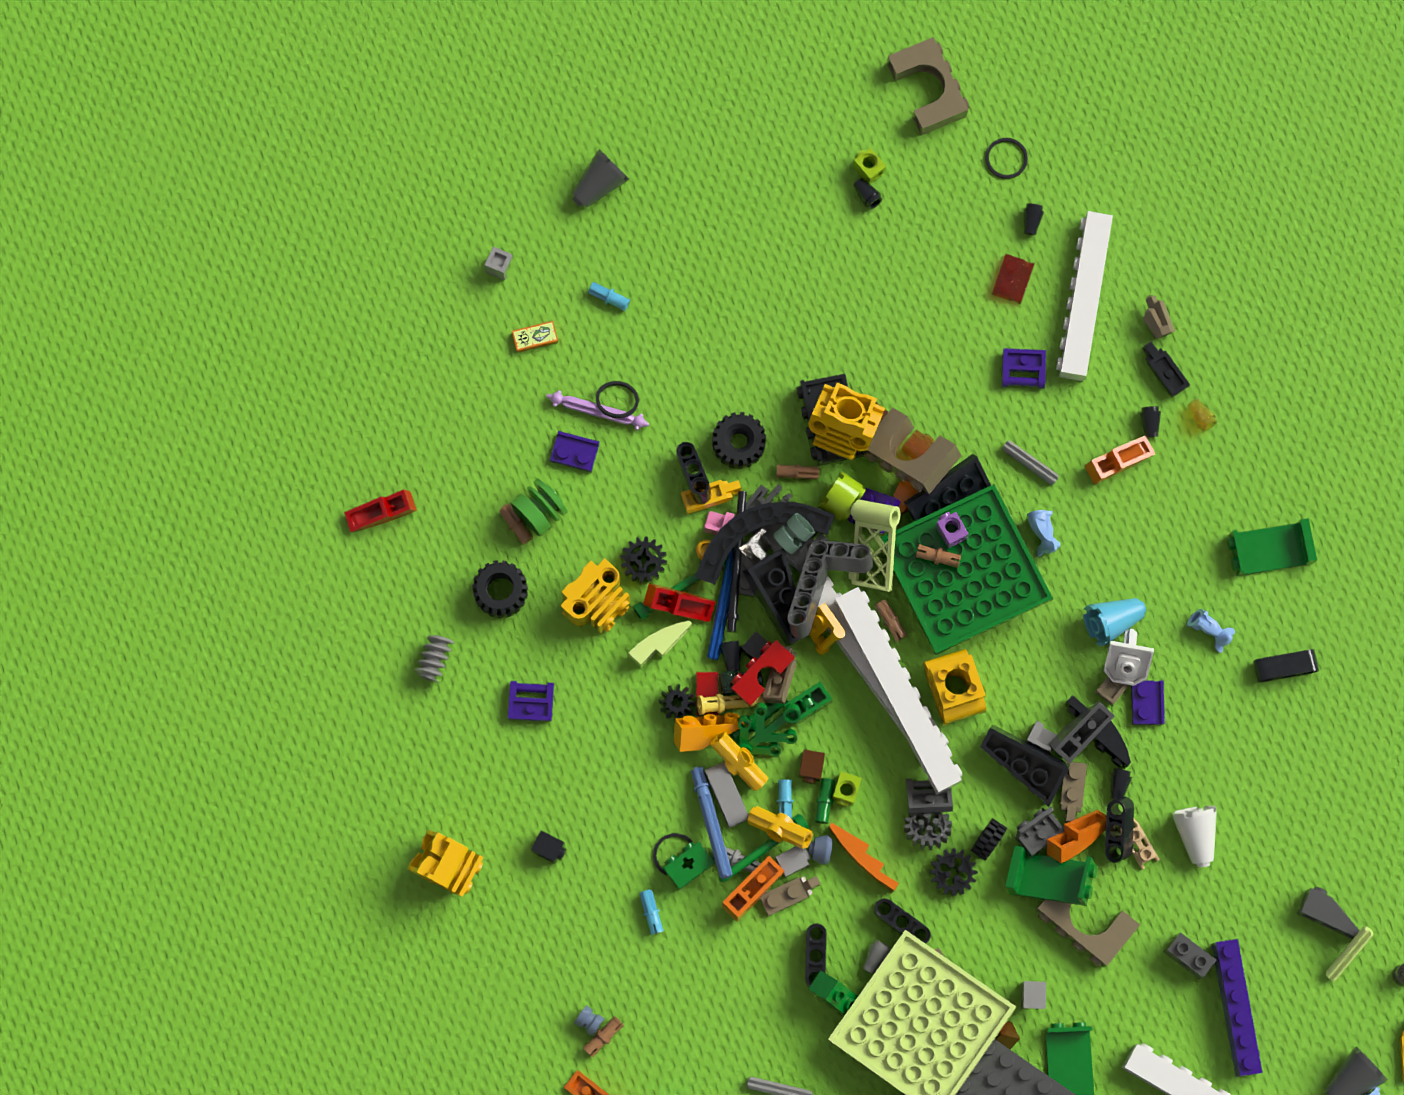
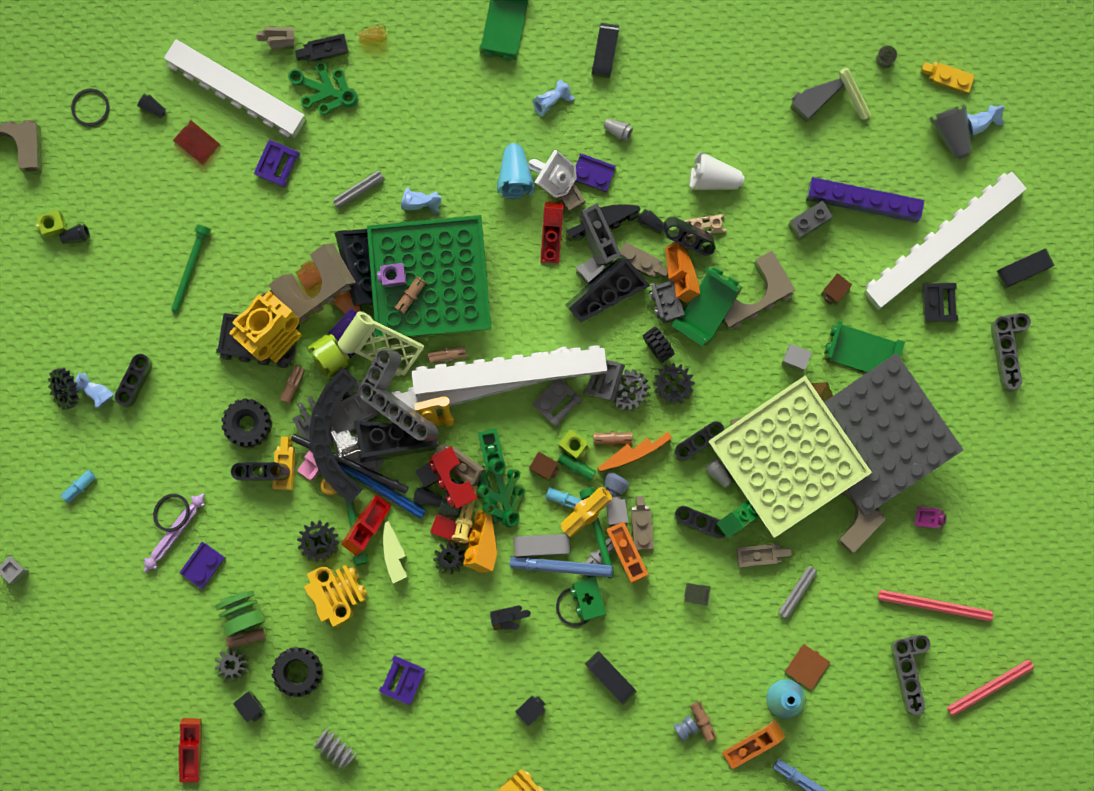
camera: 65 degrees left, 5 degrees up
tile [512,321,558,353] -> none
medium azure axle [640,890,664,935] -> none
yellow piece [710,732,768,791] -> none
sand green wheel [774,513,815,554] -> none
yellow piece [923,649,986,726] -> none
orange slope [1084,436,1155,485] -> none
black cone [1140,406,1161,437] -> none
none -> black gear [48,368,80,410]
none -> light blue animal [75,372,114,408]
none -> black beam [115,354,152,408]
none -> green piece [171,224,211,313]
none -> dark grey gear [214,648,248,682]
none -> black brick [233,691,265,722]
none -> green plant [288,62,358,115]
none -> black rock [490,605,531,631]
none -> dark grey plate [532,379,583,428]
none -> red slope [540,201,564,263]
none -> black beam [585,650,637,705]
none -> medium nougat pin [594,431,632,446]
none -> light grey cone [604,118,633,141]
none -> clear smoke panel [683,583,711,606]
none -> dark tan hinge [736,544,791,568]
none -> reddish brown brick [821,273,852,305]

